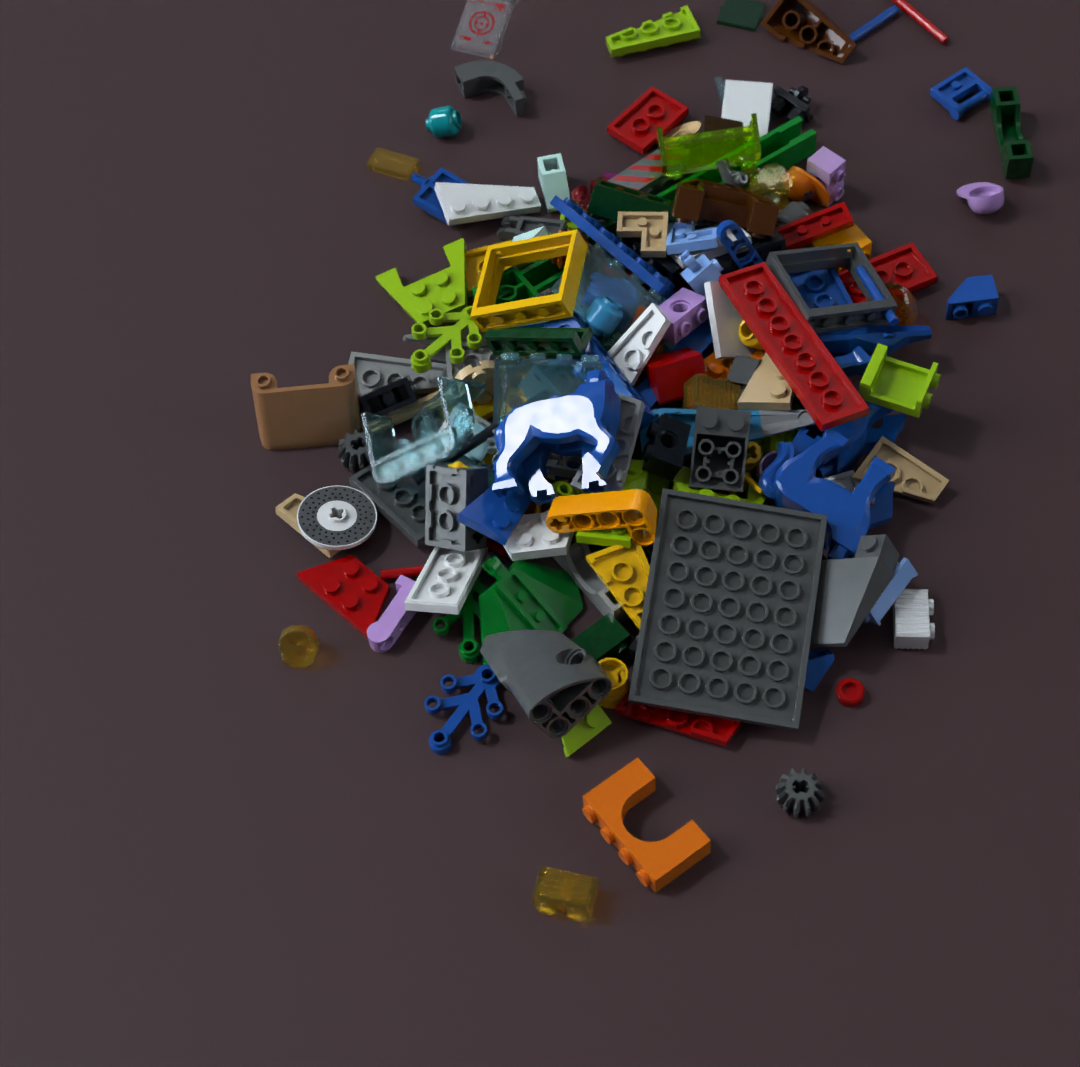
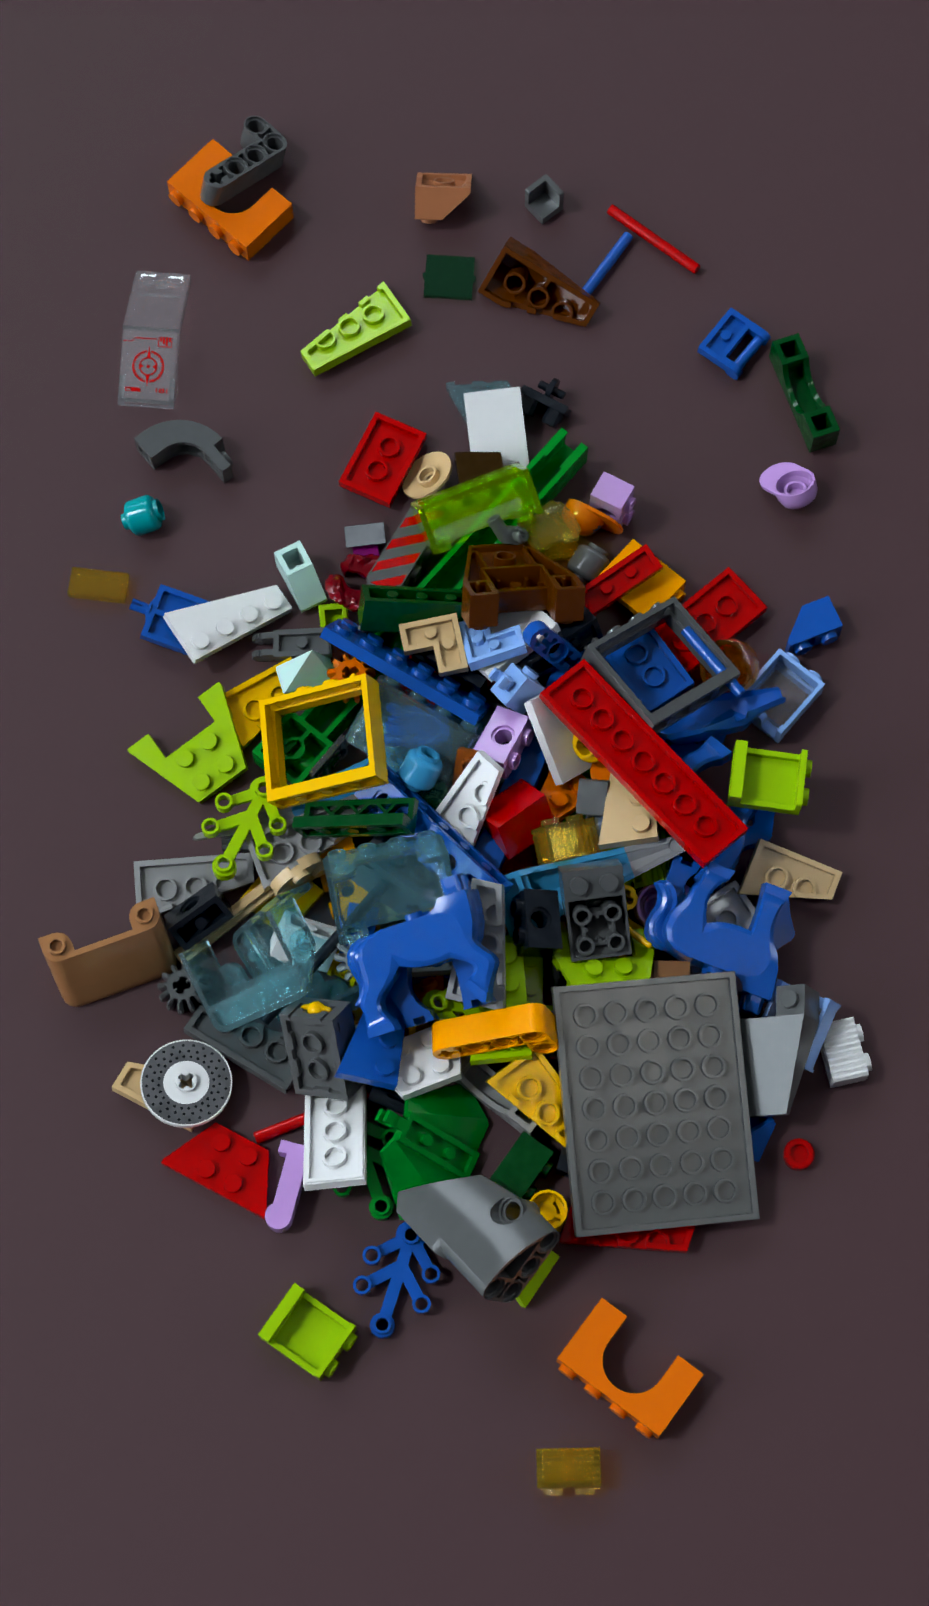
camera: 20 degrees left, 15 degrees up
clear yellow hair [277,624,319,668] -> none
dark grey gear [775,767,825,819] -> none
none -> lime panel [258,1282,358,1381]
none -> piece [344,522,386,548]
none -> window [744,648,825,743]

